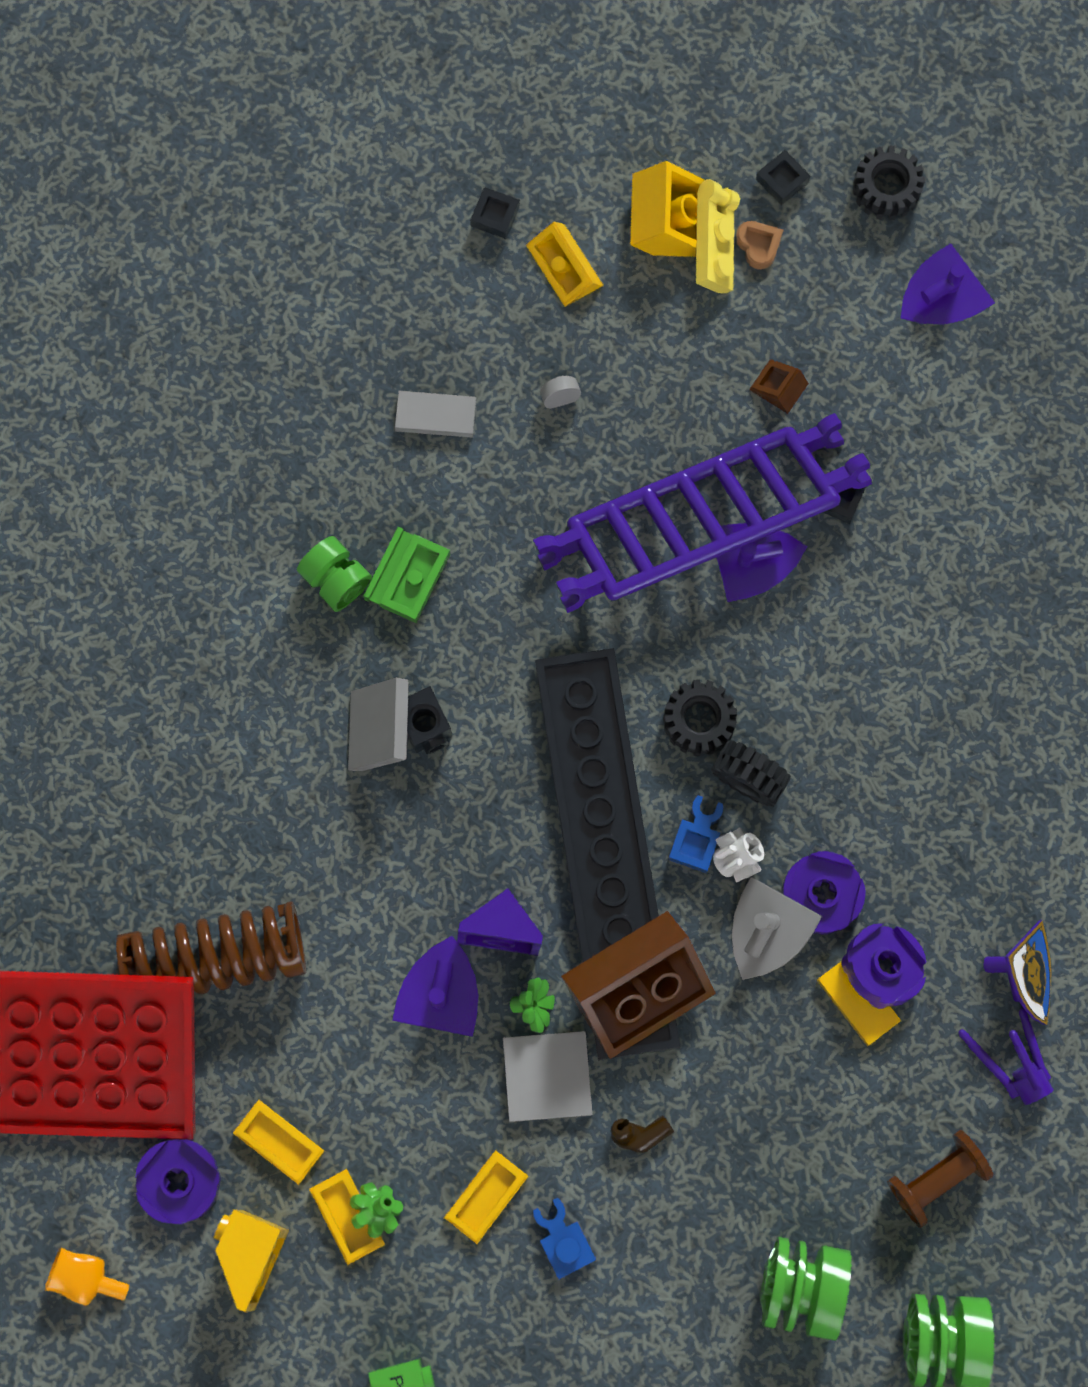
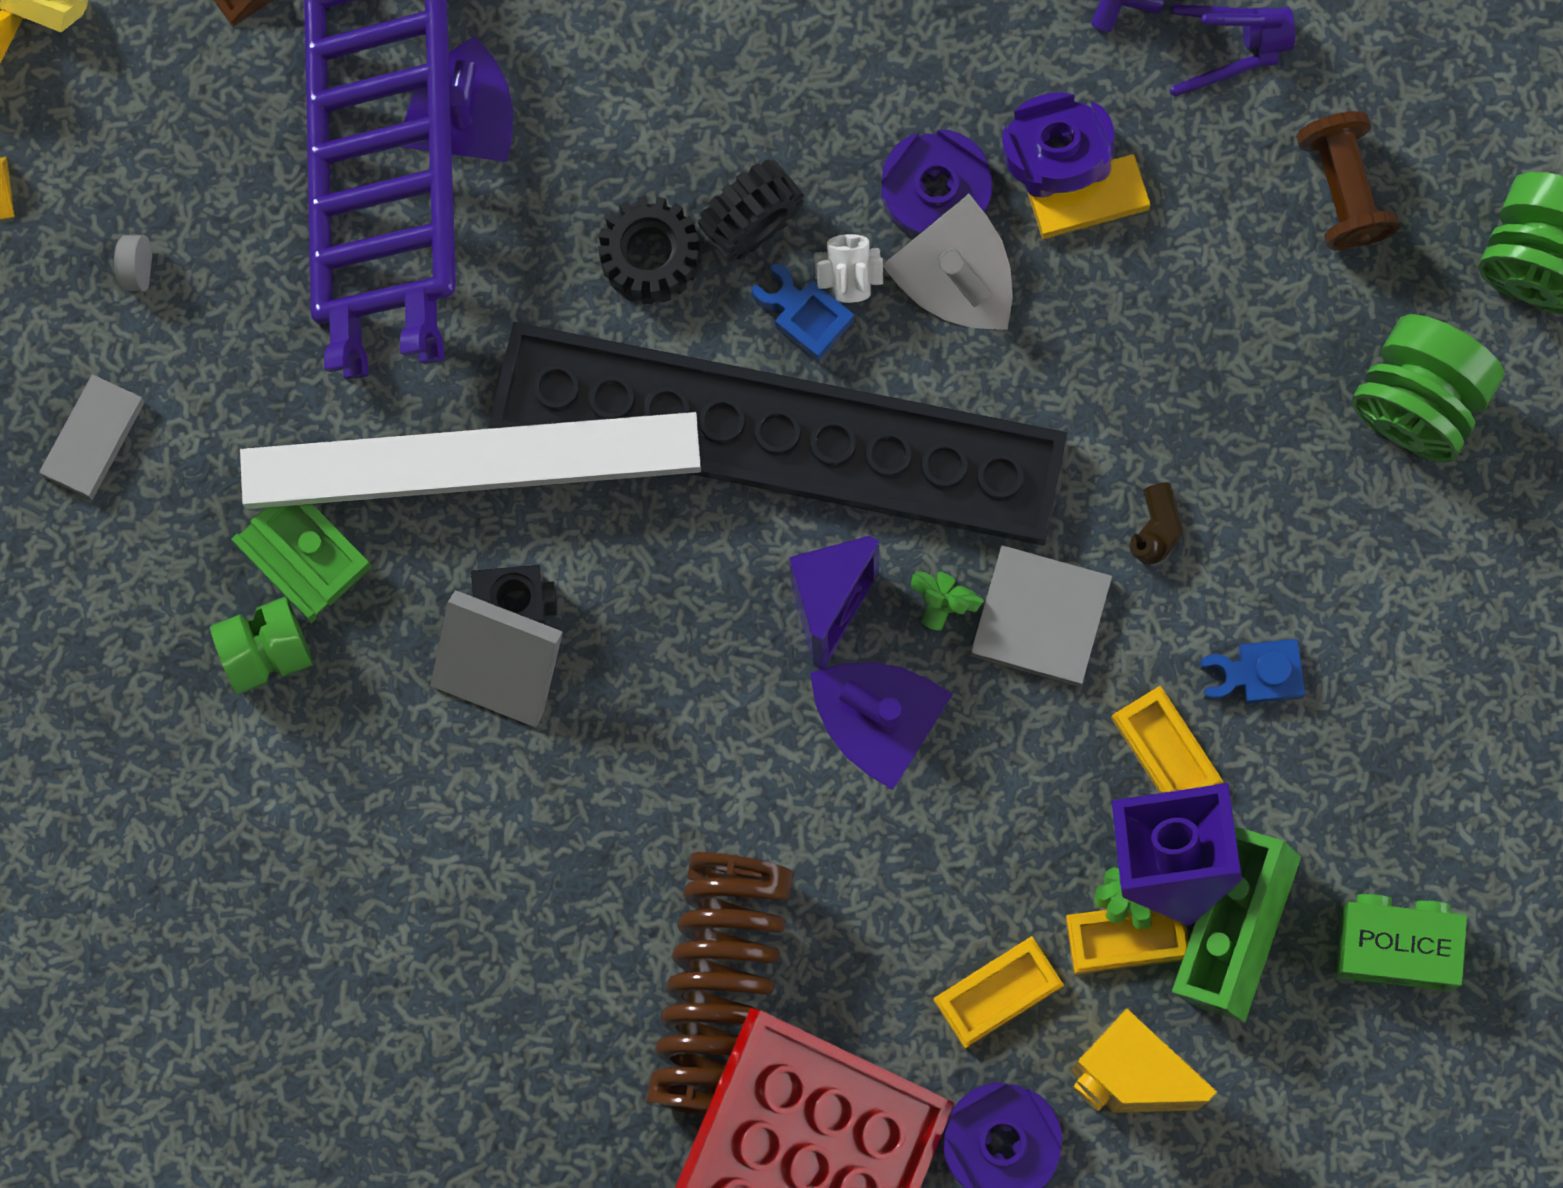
camera: 65 degrees left, 0 degrees up
reddish brown slope [561,911,716,1059] -> none
none -> white tile [240,412,701,509]
none -> dark purple slope [1112,783,1242,926]
none -> bright green brick [1172,826,1301,1023]

